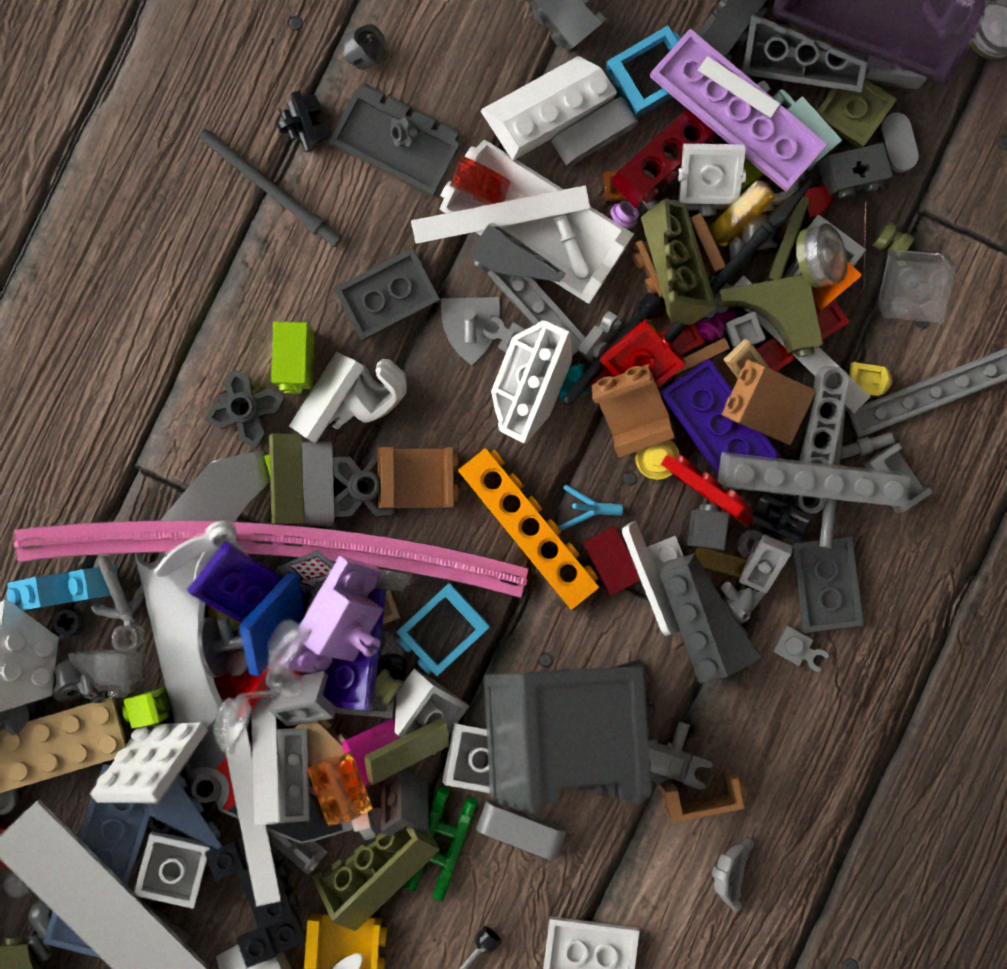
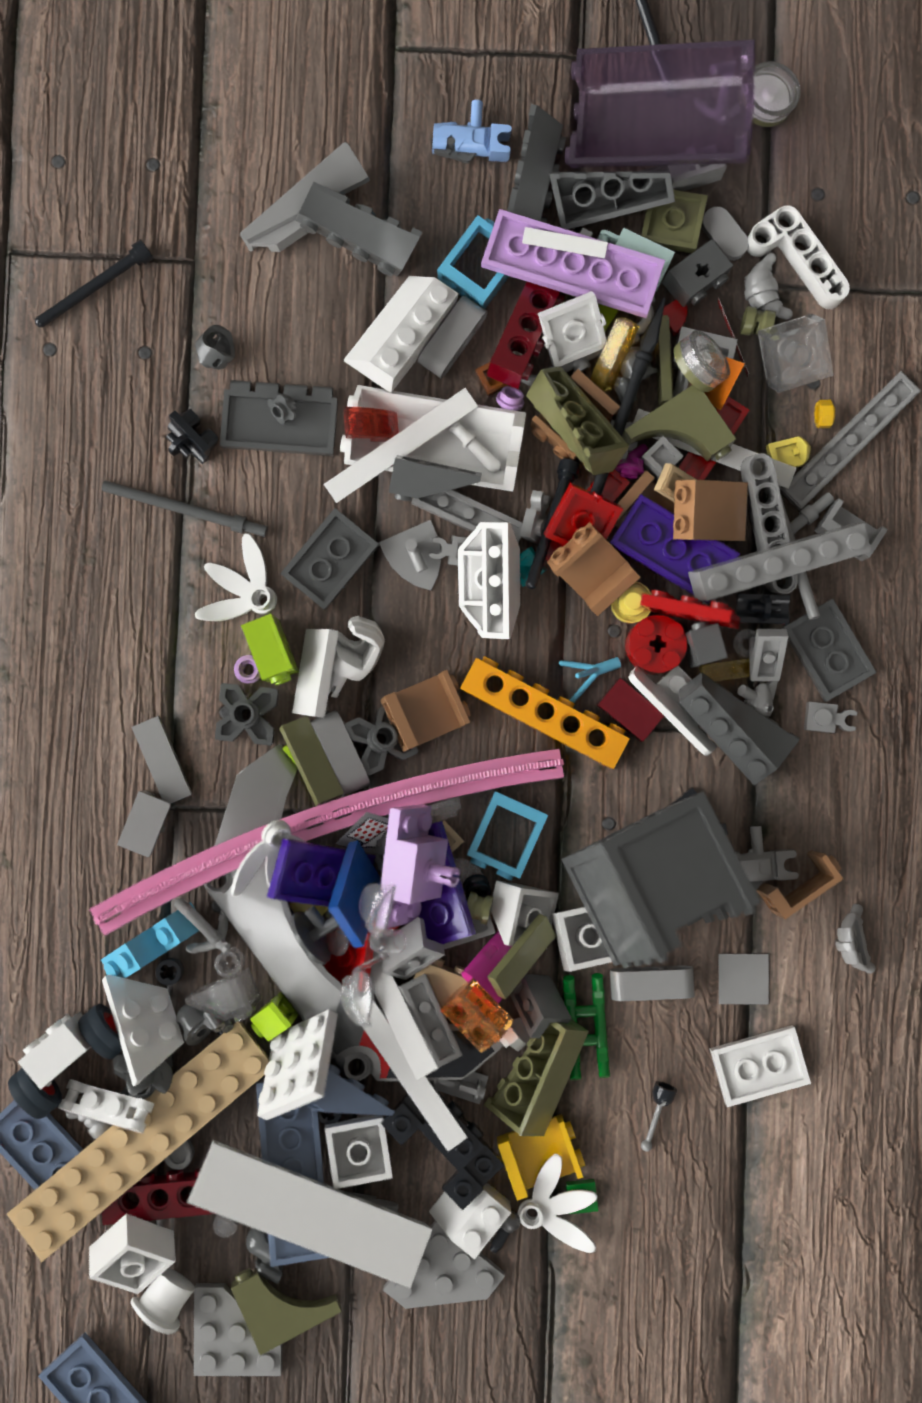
camera: 25 degrees left, 0 degrees up
none -> light grey panel [117,790,171,857]
none -> light grey tile [132,716,193,804]
none -> white plant [195,533,277,621]
none -> lavender plate [234,655,261,684]
none -> red brick [625,615,687,675]
none -> light grey sticker [719,954,769,1004]
none -> light grey piece [744,253,793,320]
none -> white beam [747,206,850,309]
none -> yellow tile [814,400,836,429]

